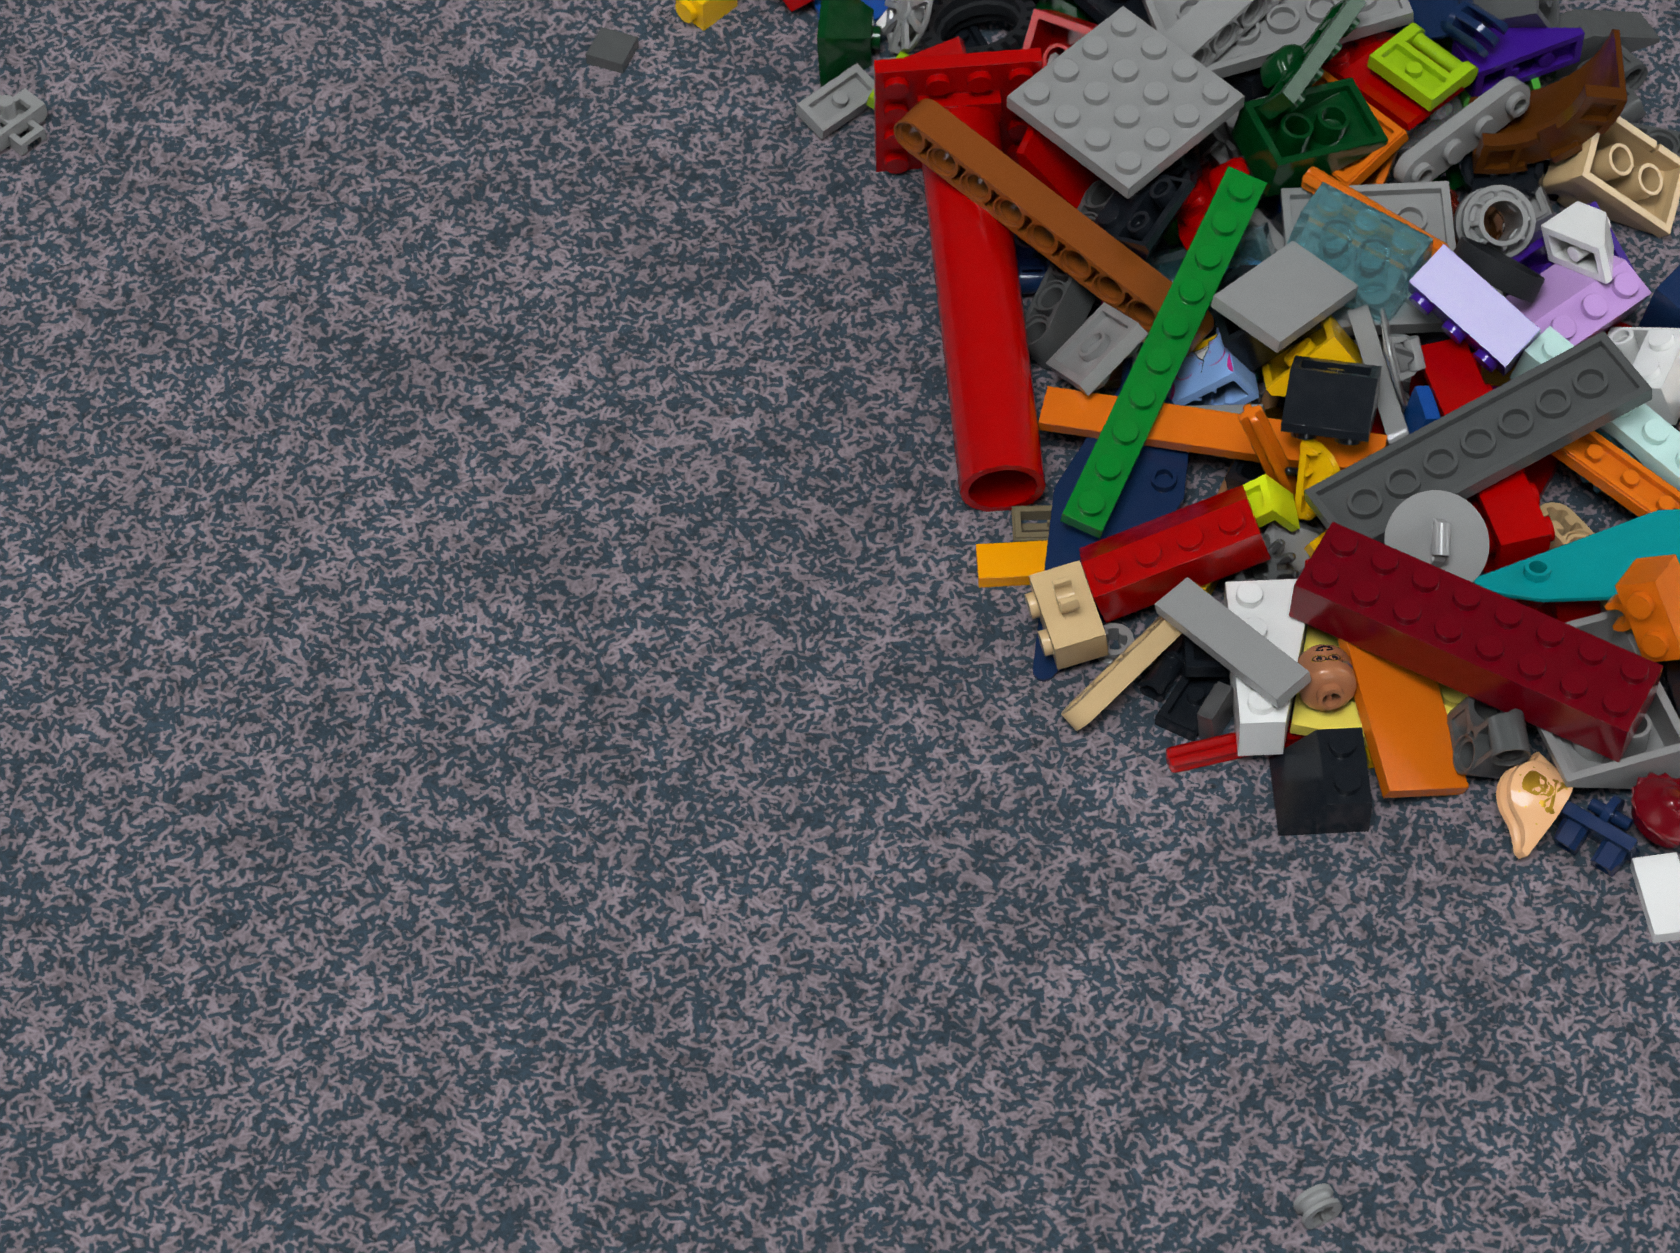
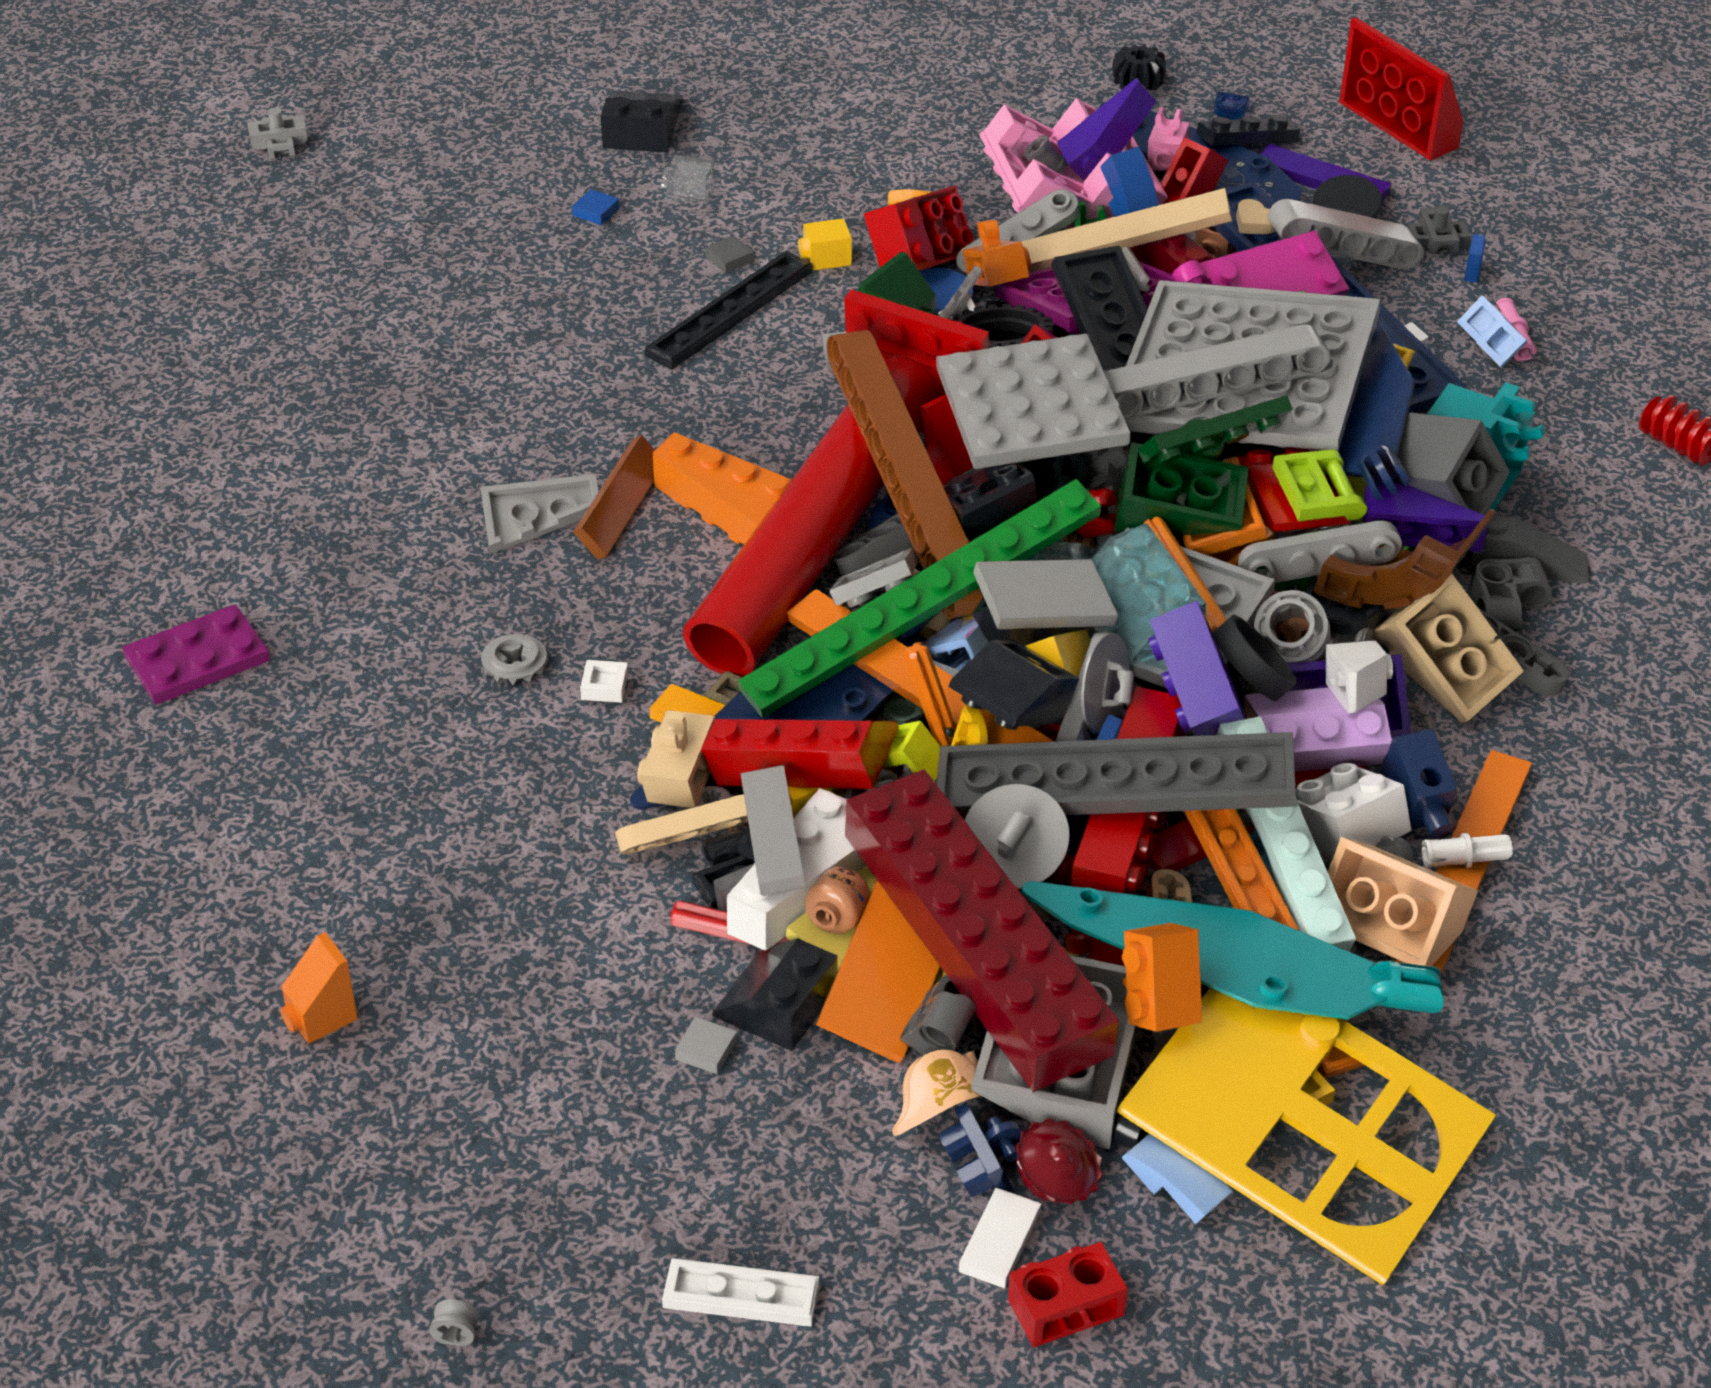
camera: 30 degrees right, 10 degrees down
none -> magenta plate [122,604,270,705]
none -> orange slope [280,932,358,1044]
none -> light grey wing [480,474,599,554]
none -> light grey gear [481,634,547,685]
none -> blue tile [572,189,620,225]
none -> dark orange tile [573,435,655,559]
none -> white plate [580,660,628,703]
none -> black tile [645,251,812,370]
none -> orange wedge [653,432,792,545]
none -> white tile [662,1258,819,1327]
none -> light grey tile [675,1017,737,1074]
none -> sand green tile [883,695,924,725]

